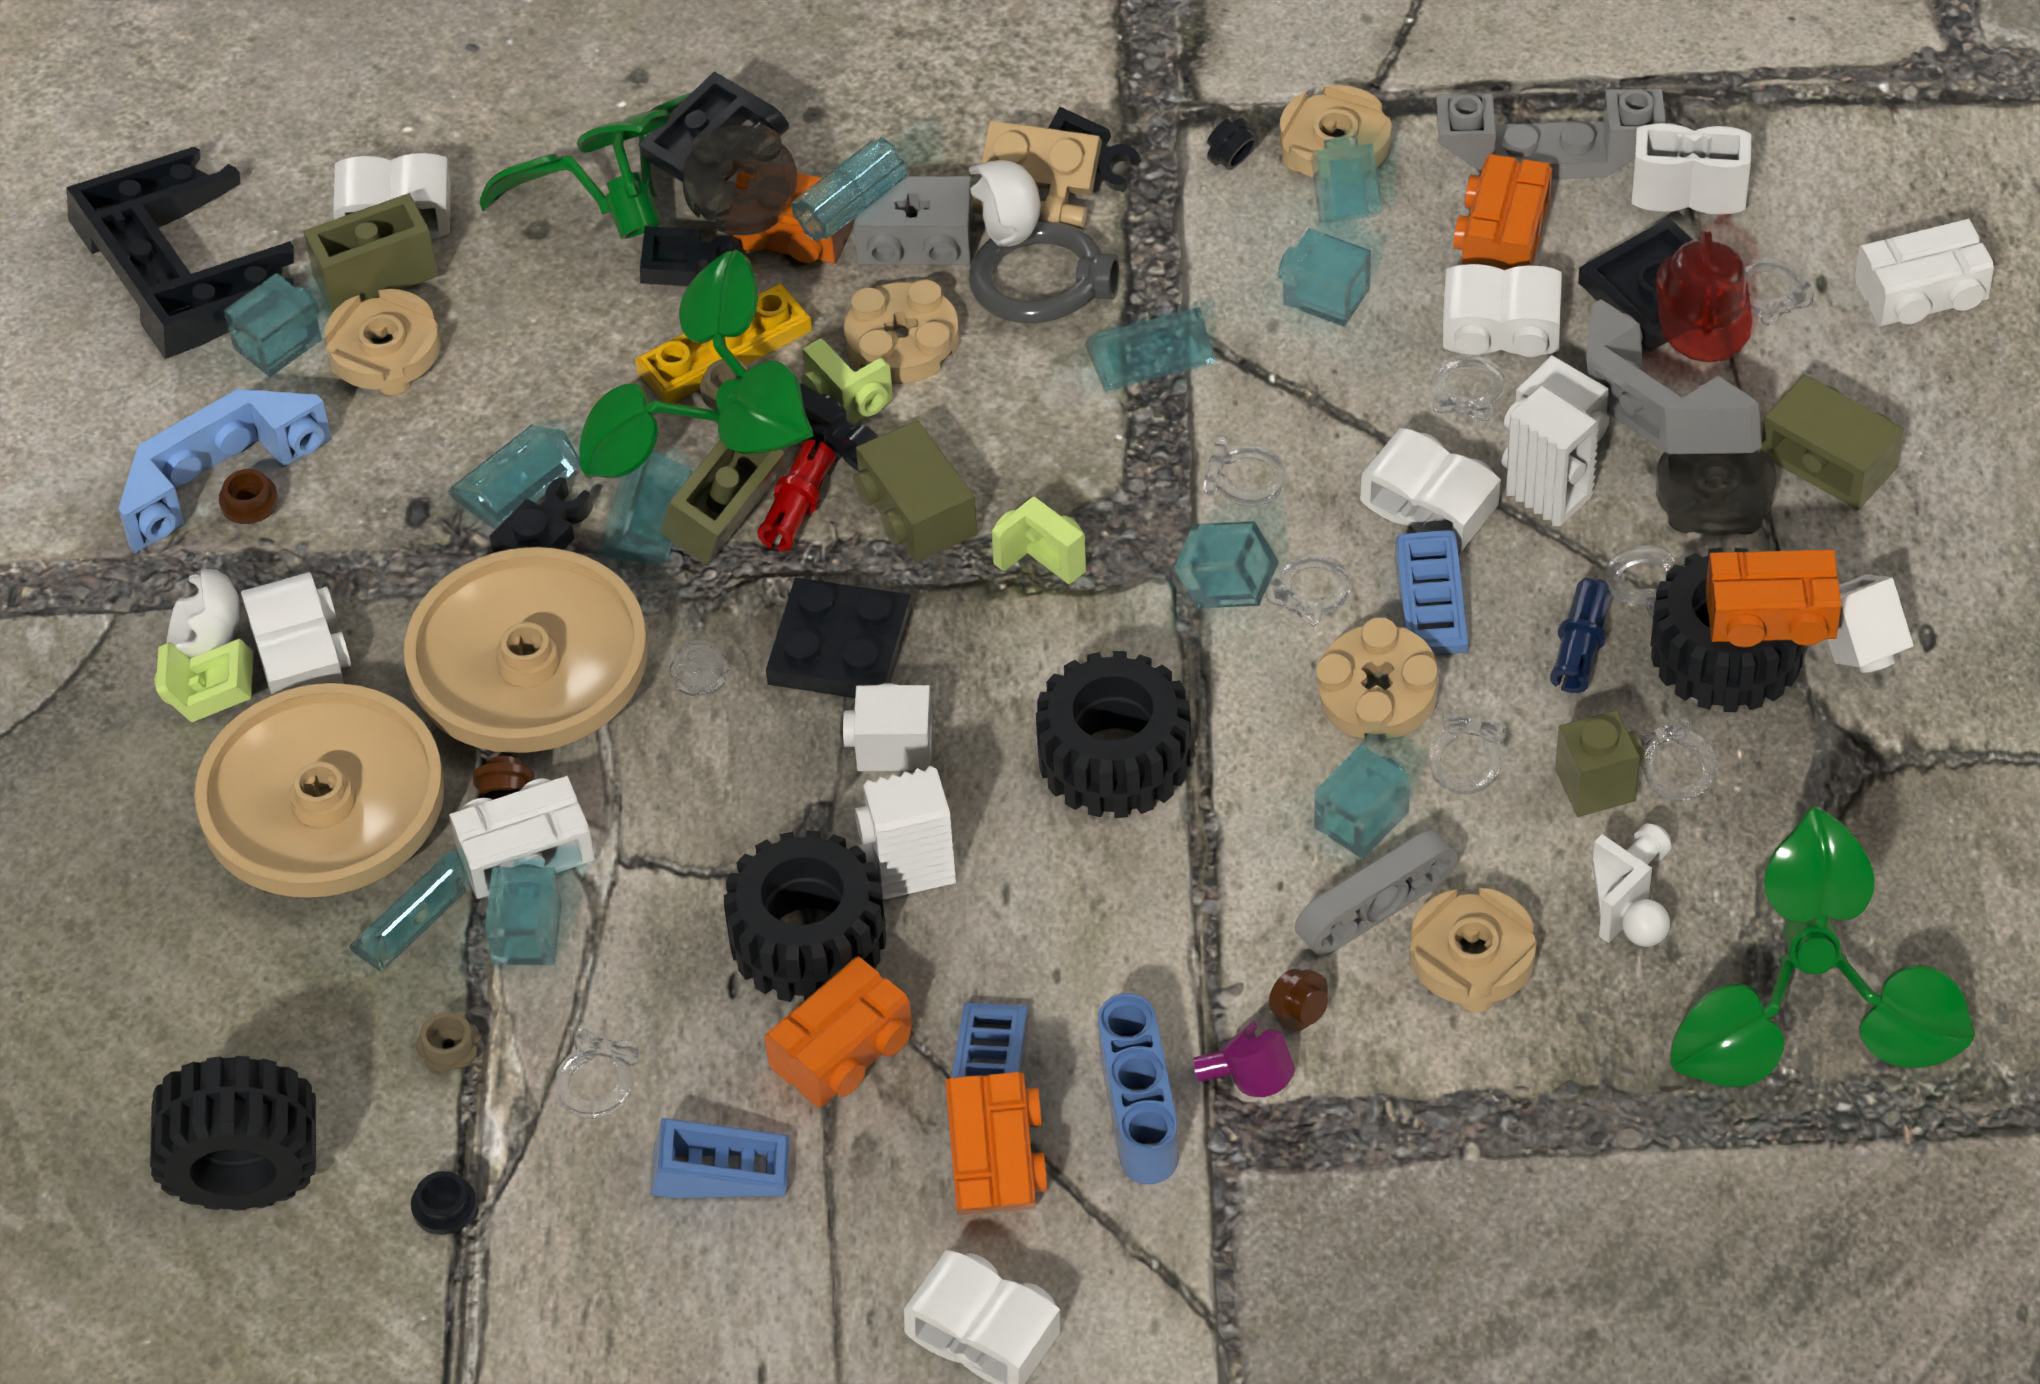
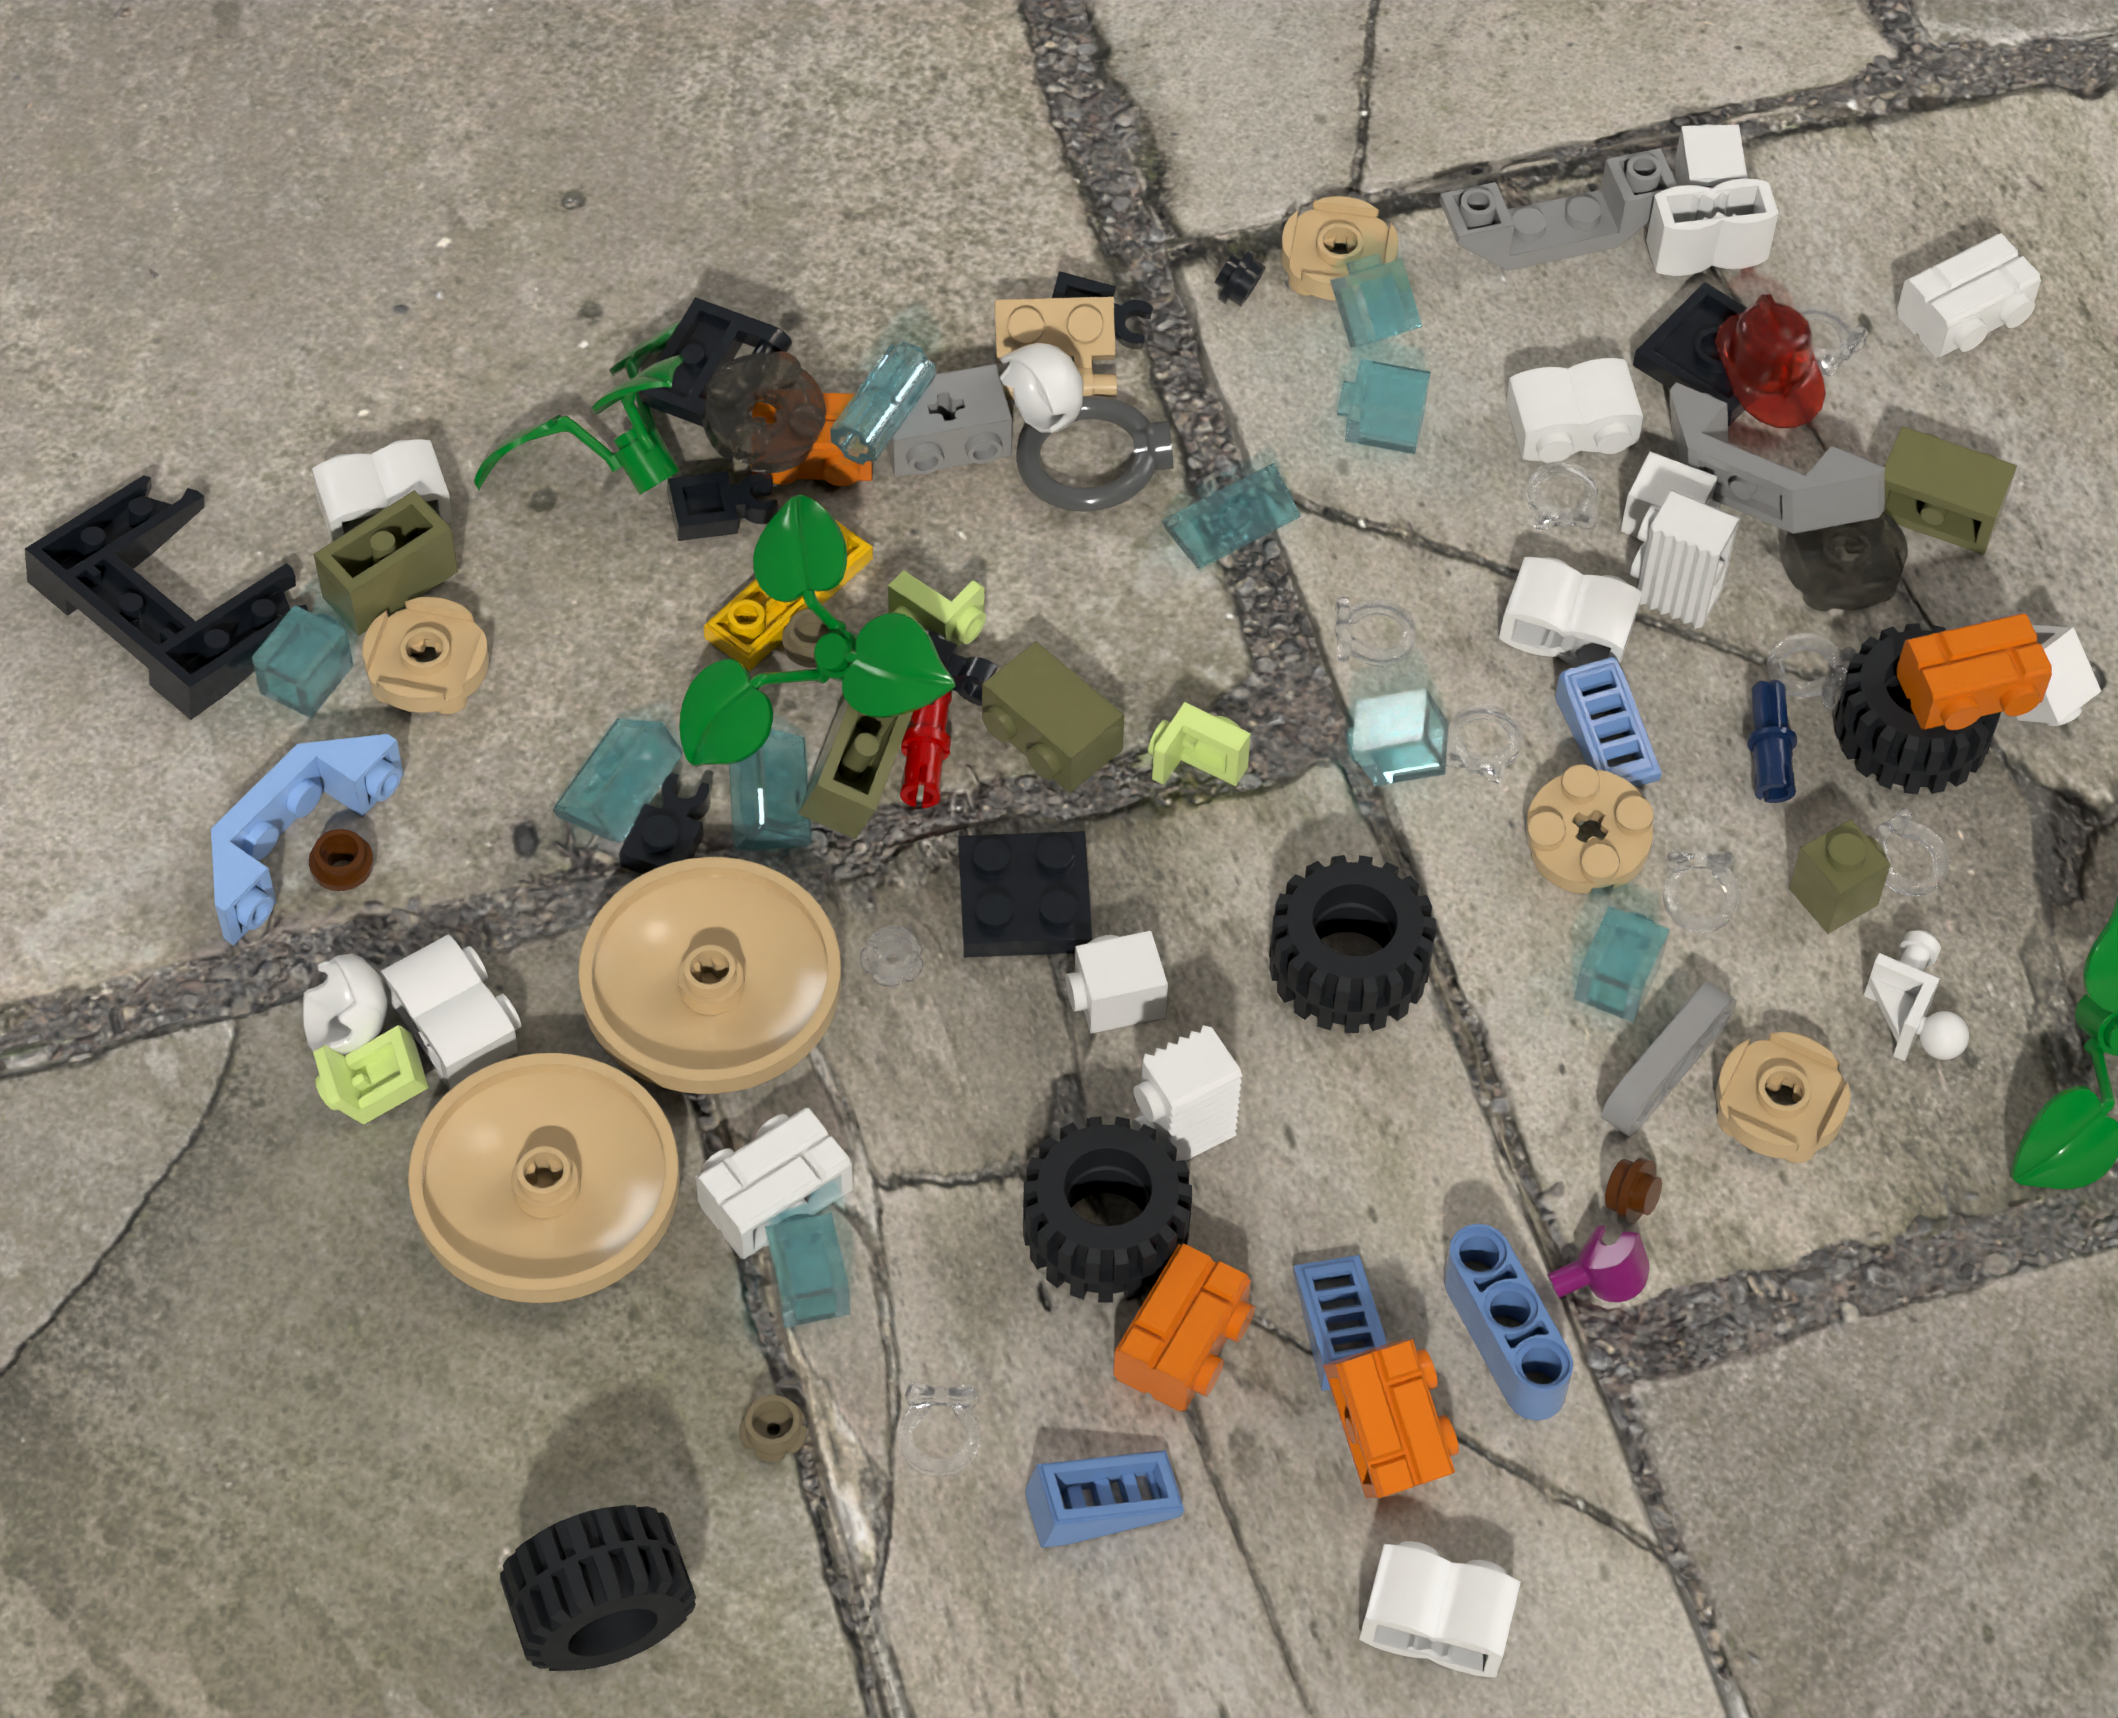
camera: 20 degrees left, 5 degrees up
clear light blue slope [349,850,466,971] -> none
black plate [411,1171,477,1235] -> none
reddish brown plate [473,756,535,800] -> none
tan plate [844,280,959,383] -> none
orange brick [1453,154,1552,270] -> none
none -> white brick [1674,124,1748,189]

